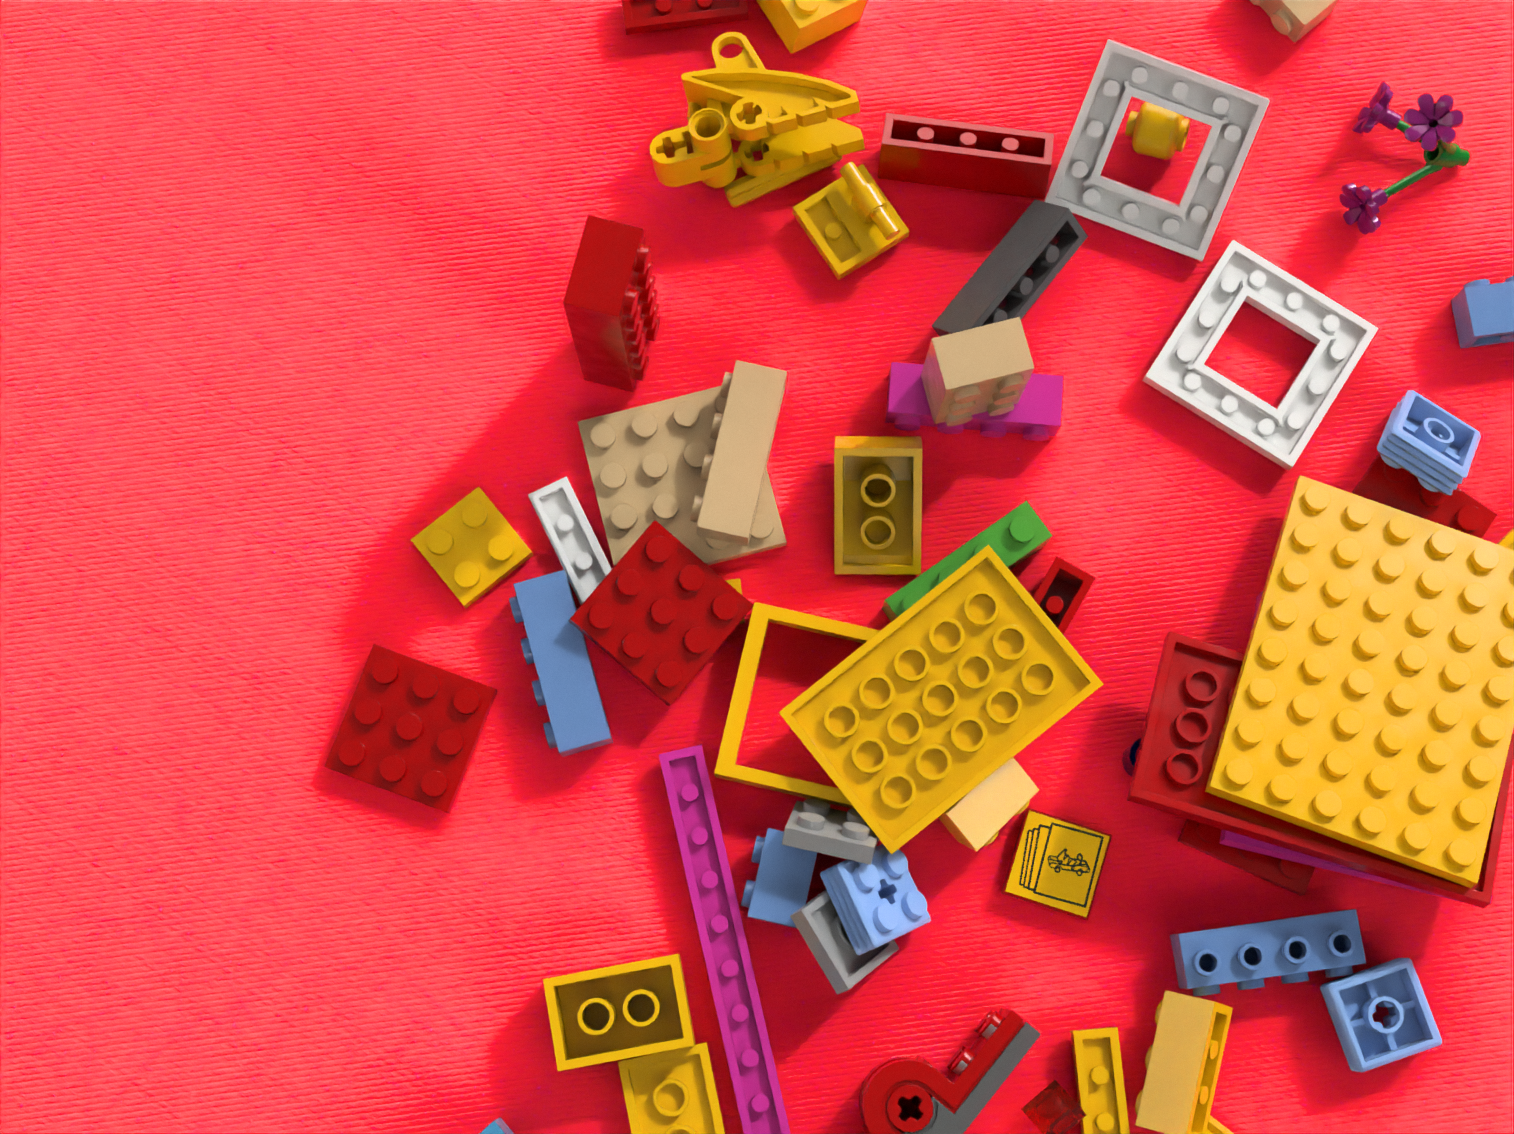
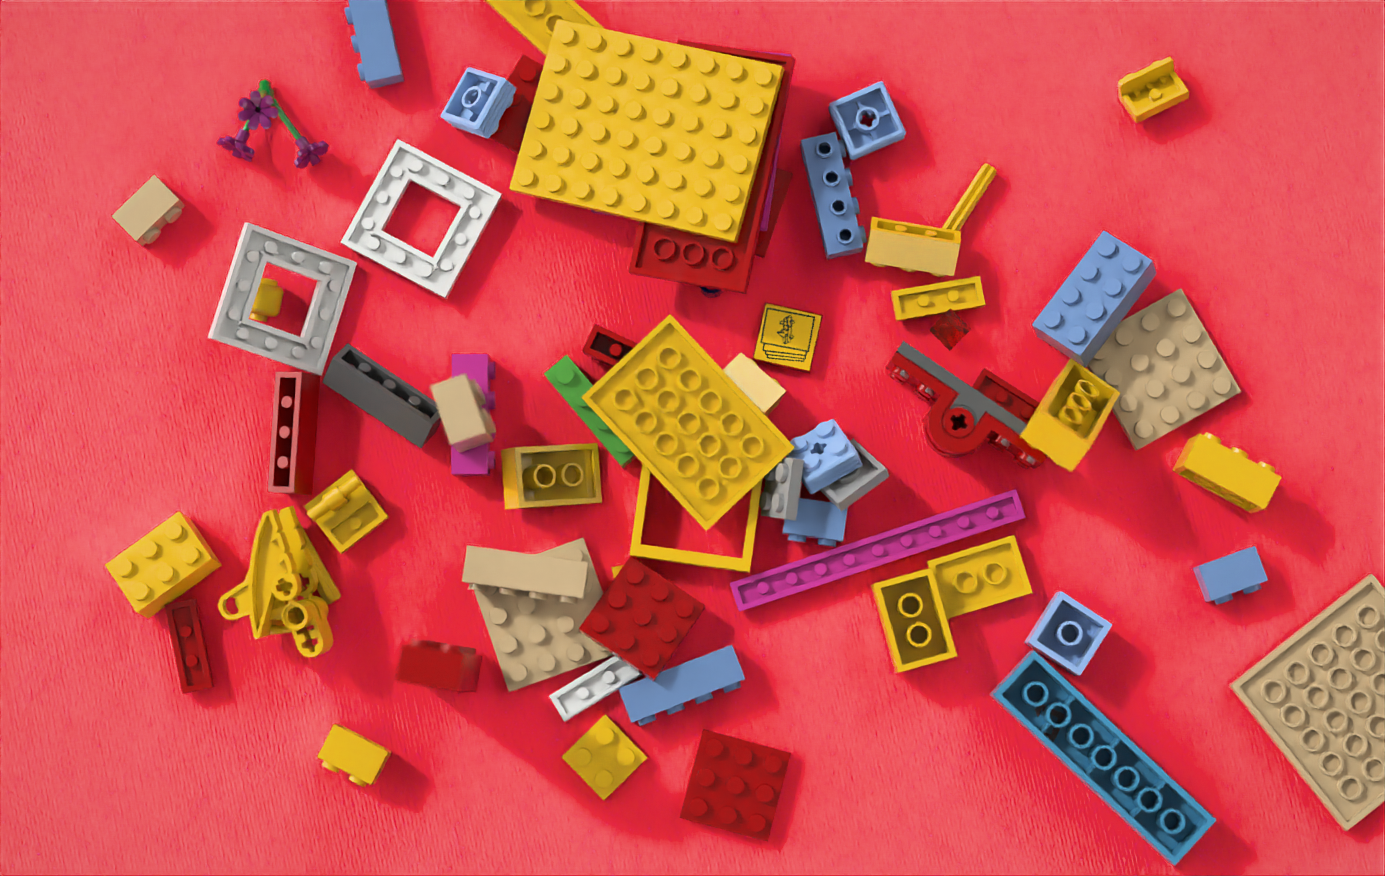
camera: 90 degrees left, 5 degrees up
none -> yellow brick [317,723,392,787]

